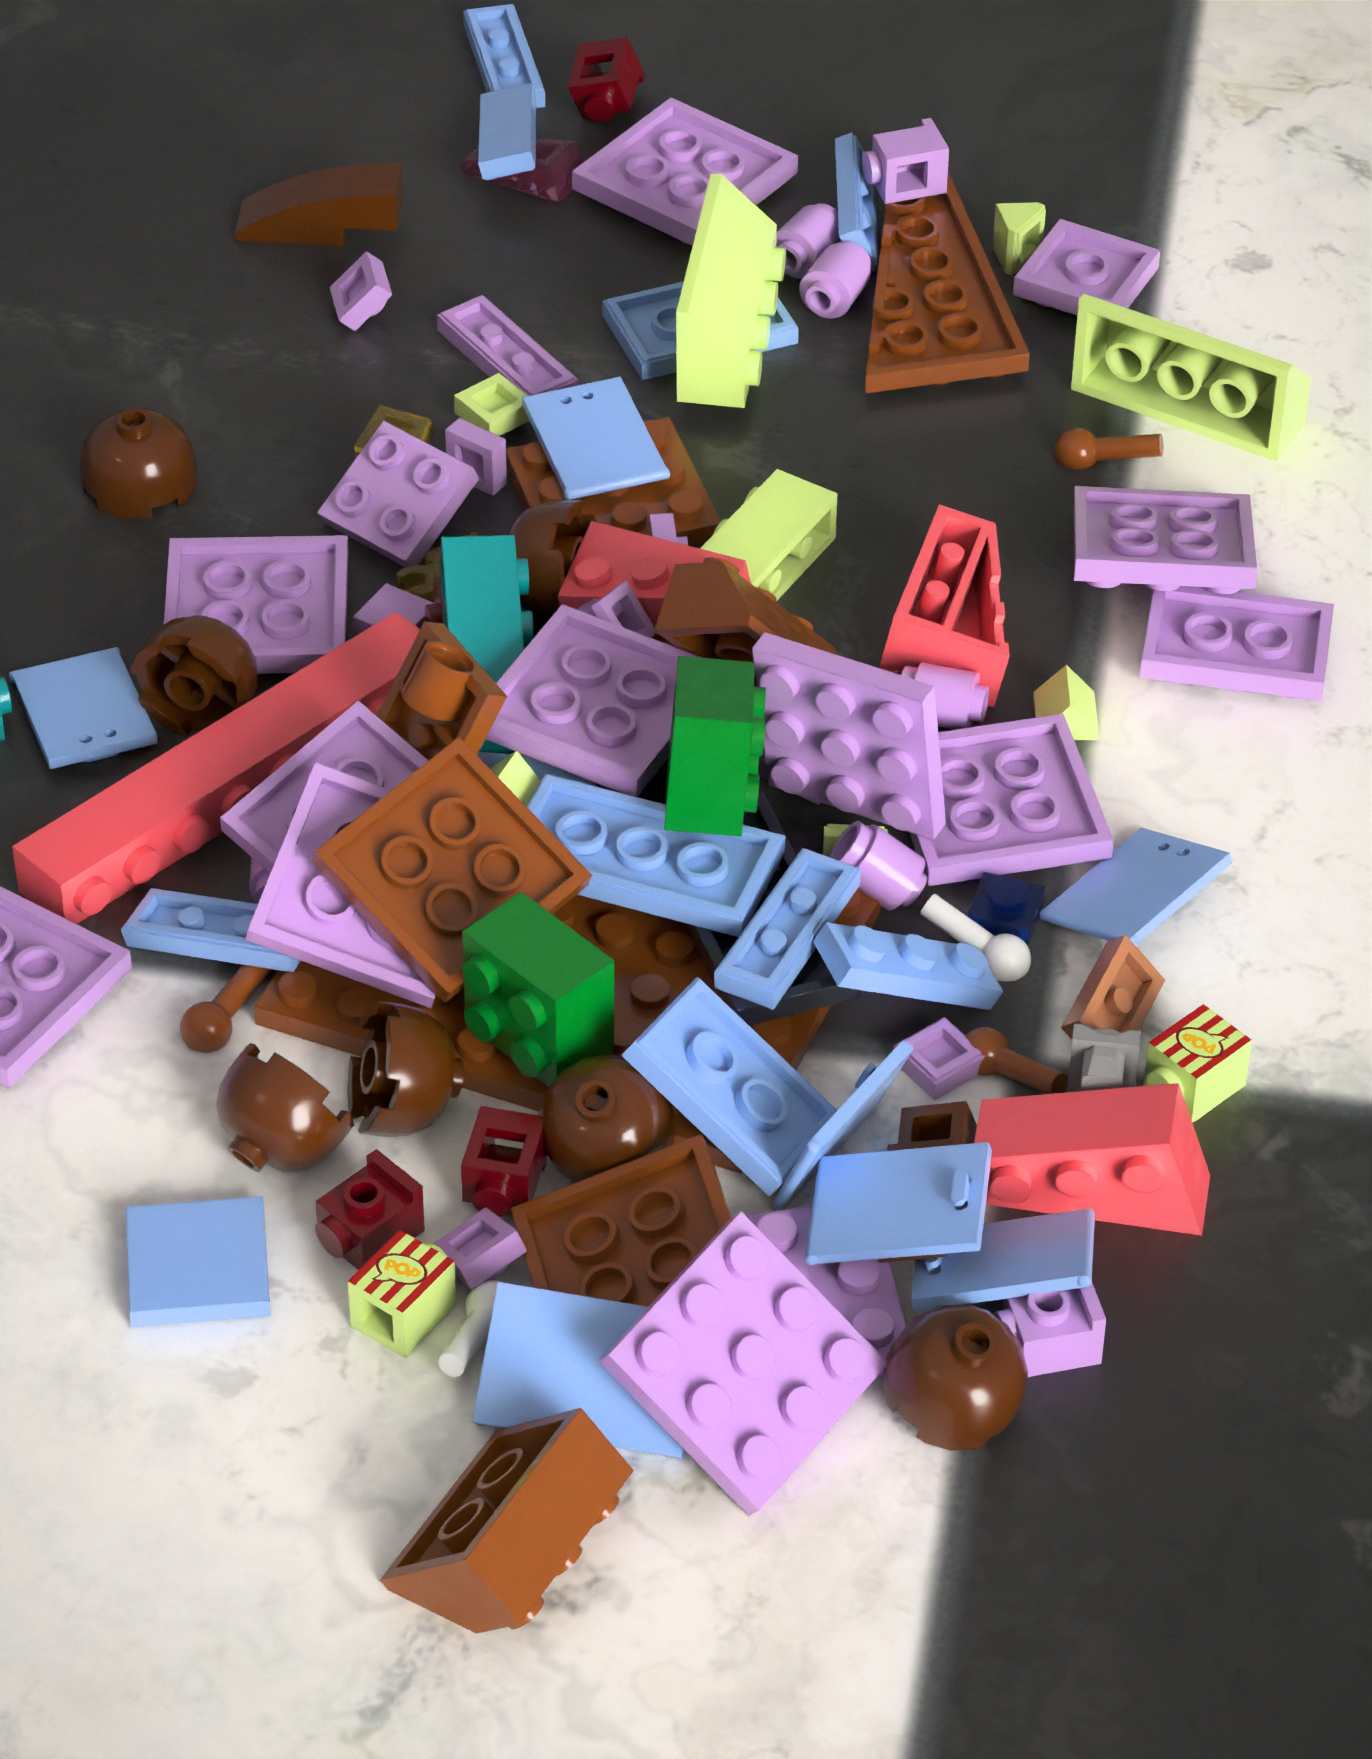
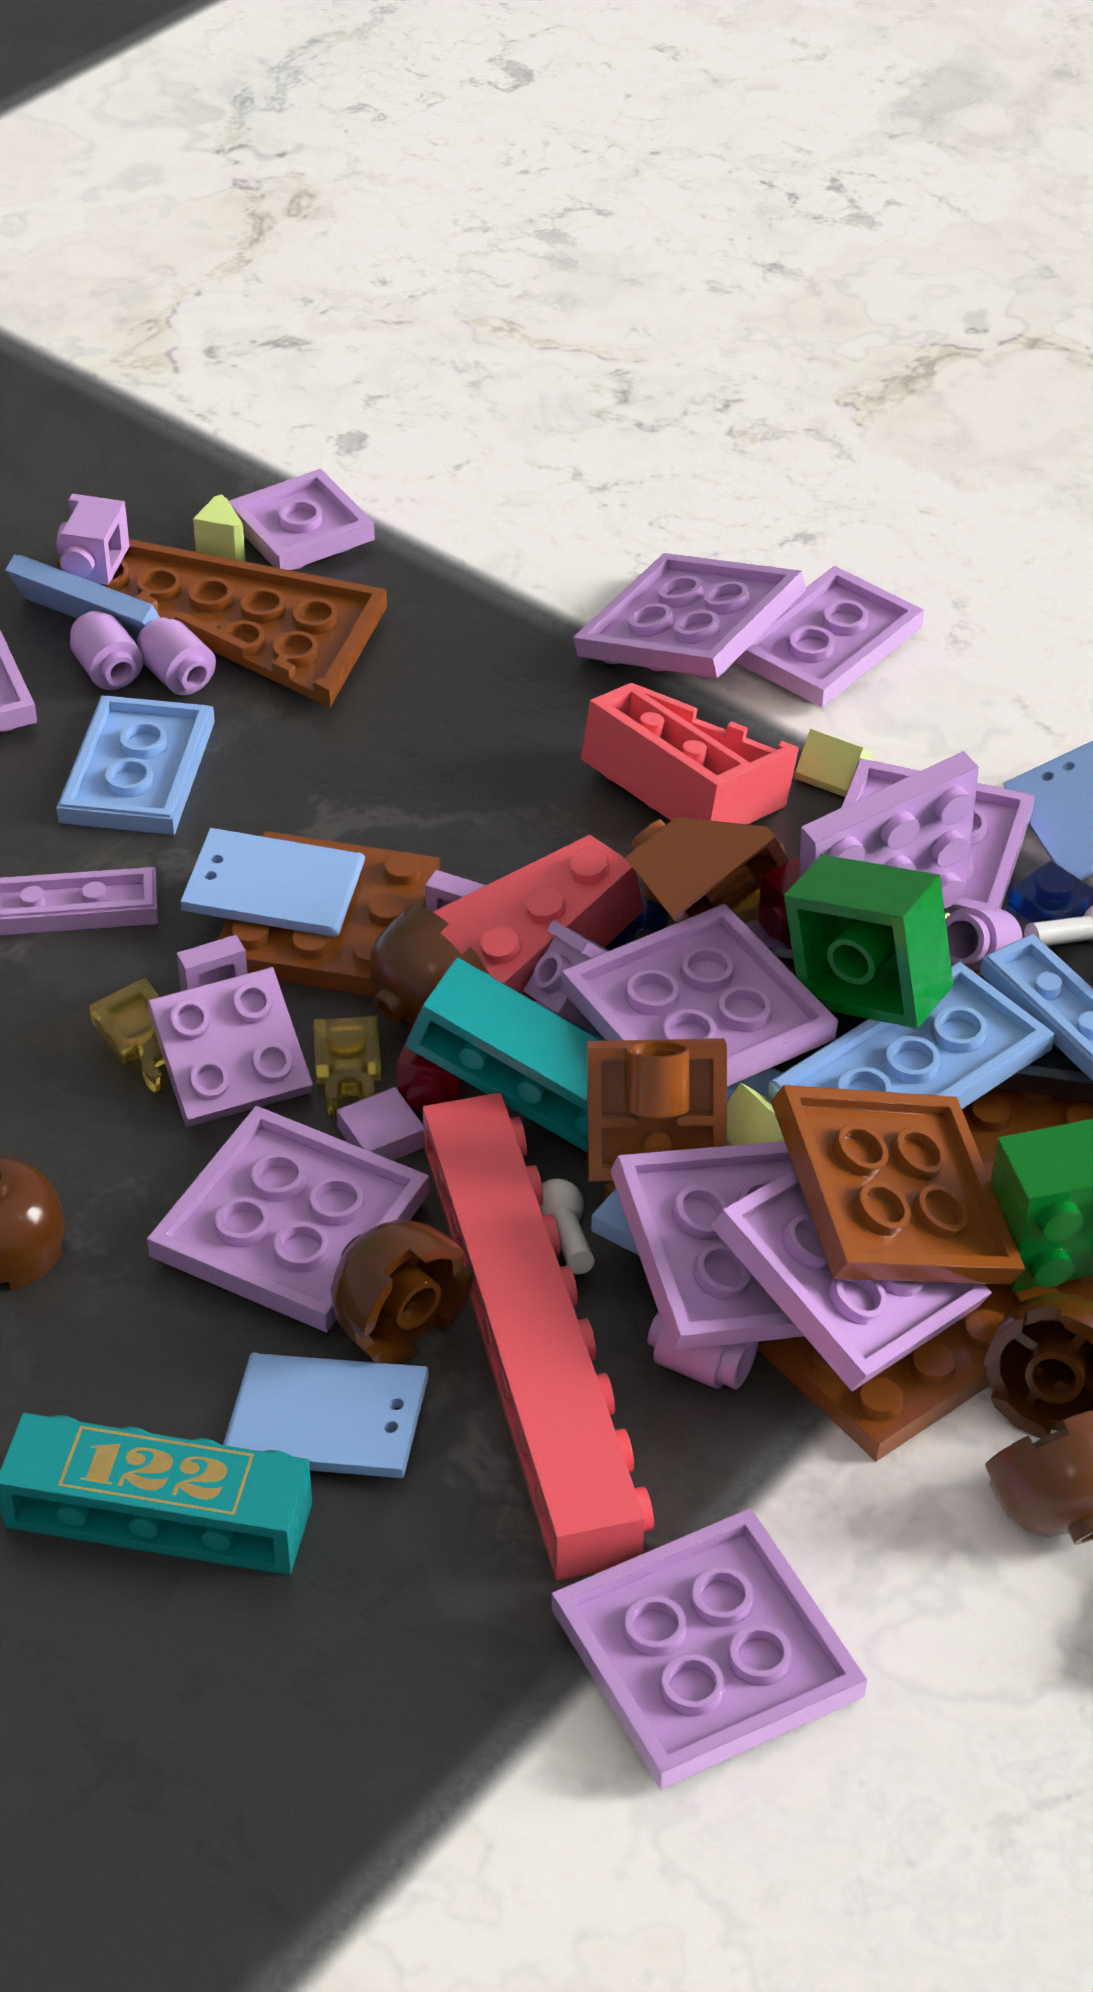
camera: 60 degrees left, 0 degrees up
light blue tile [121,888,301,972] -> none
dark orange bar [180,965,272,1053] -> none
yellowish green plate [454,373,529,436] -> none
yellowish green slope [676,174,786,408] -> none
yellowish green brick [700,469,837,602] -> none
lavender brick [901,662,989,730] -> none
dark orange bar [1054,428,1164,469] -> none
yellowish green slope [1071,293,1311,461] -> none

